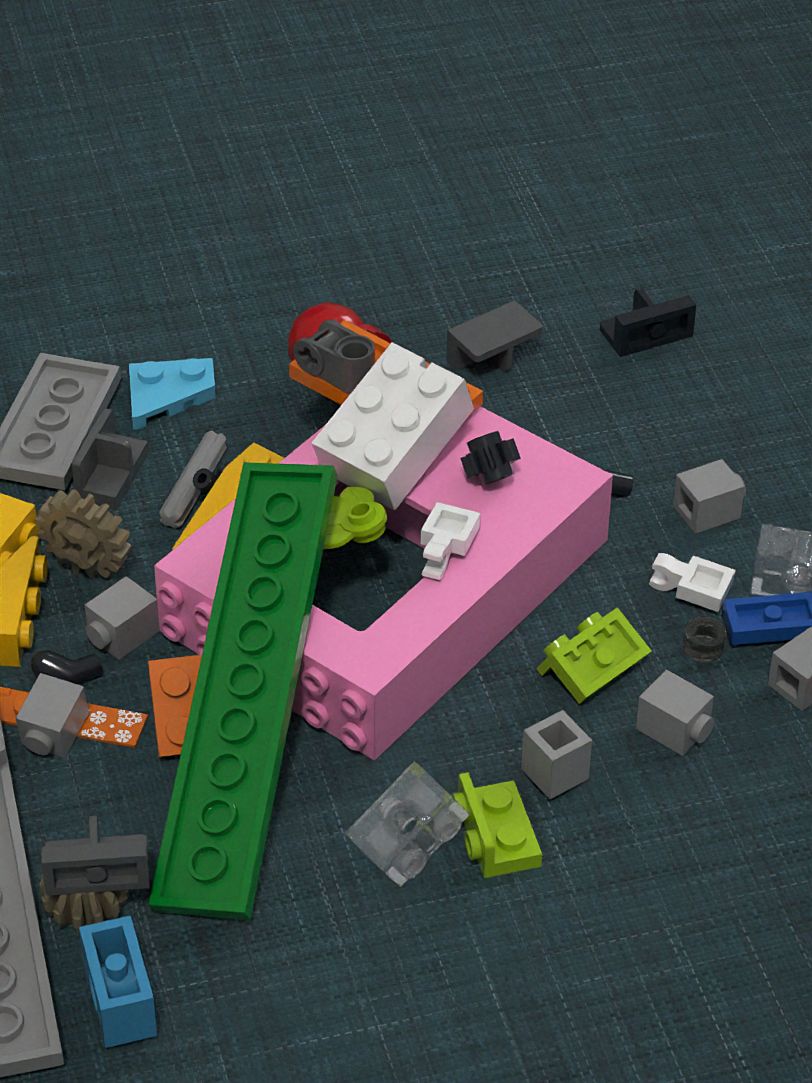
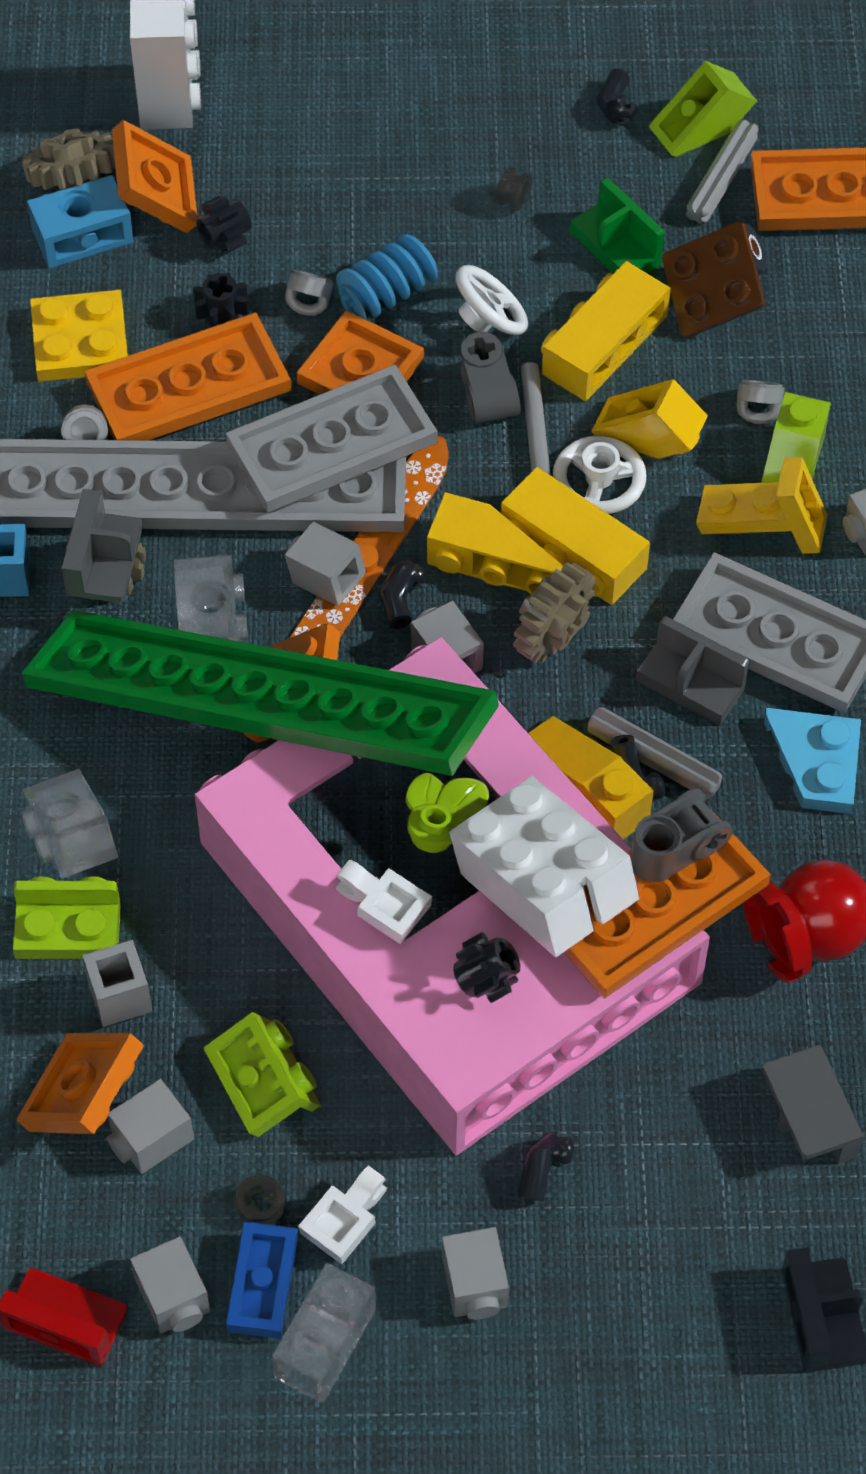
camera: 105 degrees right, 15 degrees up
none -> orange plate [16,1033,144,1134]
none -> clear brick [173,555,249,643]

